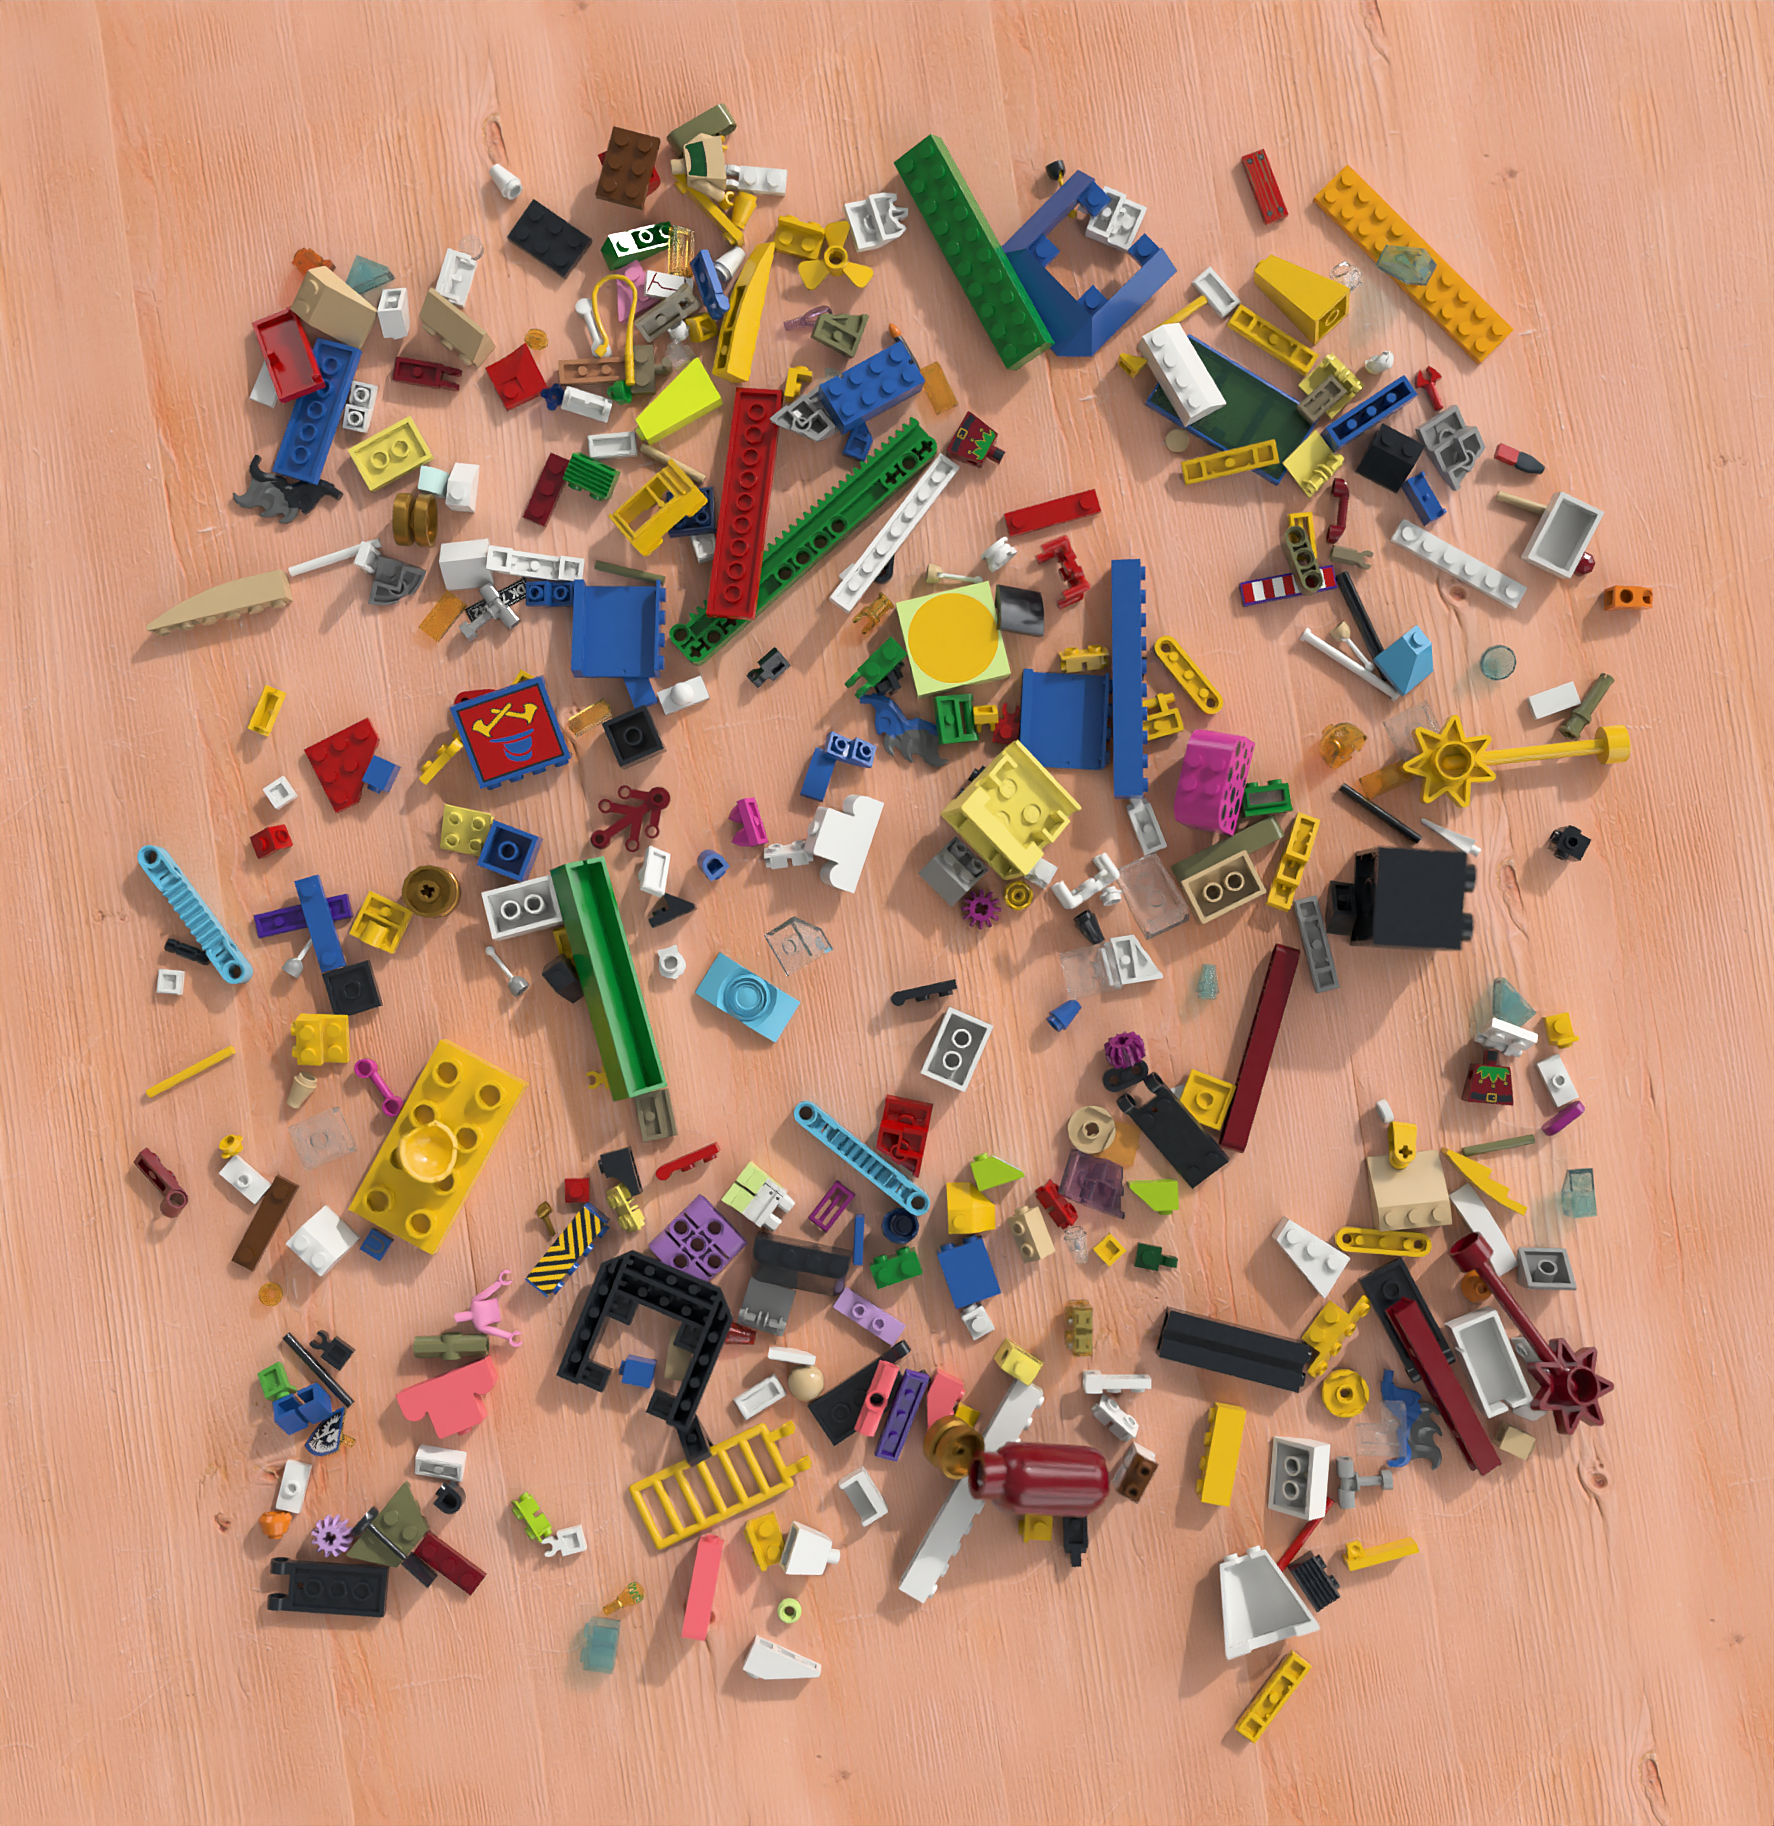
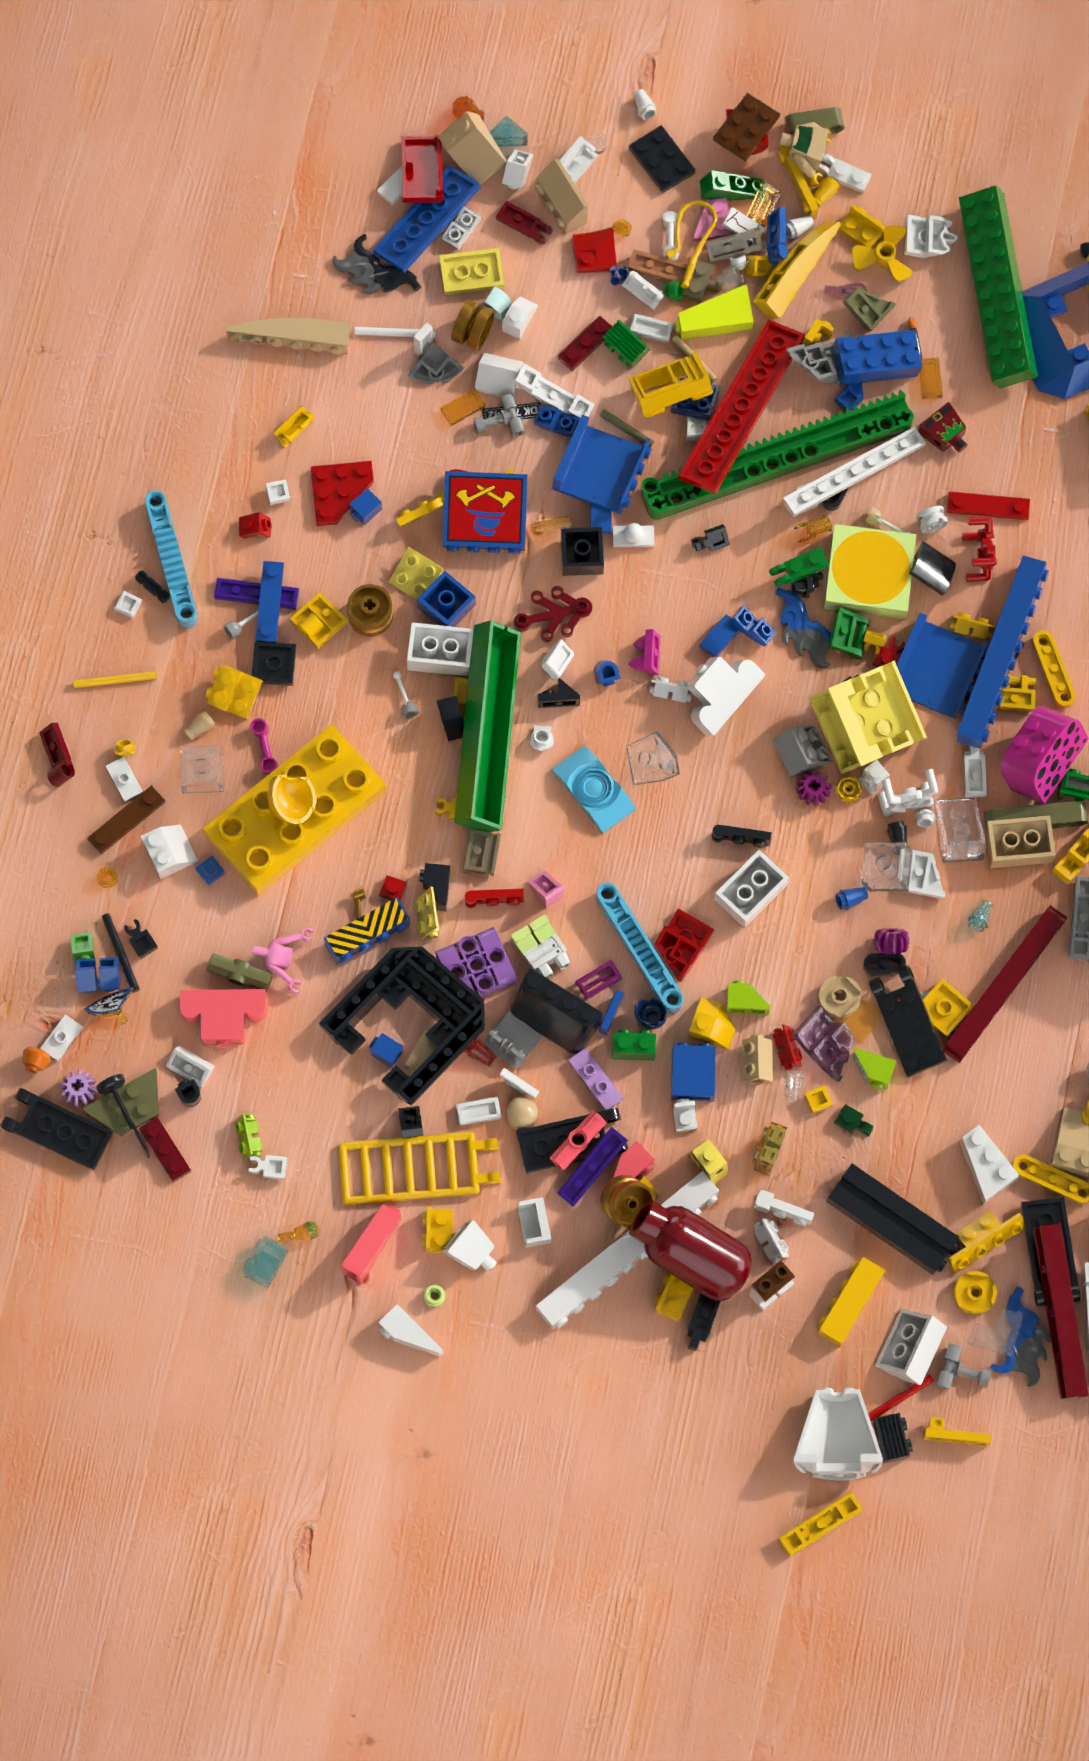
camera: 20 degrees right, 15 degrees down
none -> bright pink slope [528,871,564,908]

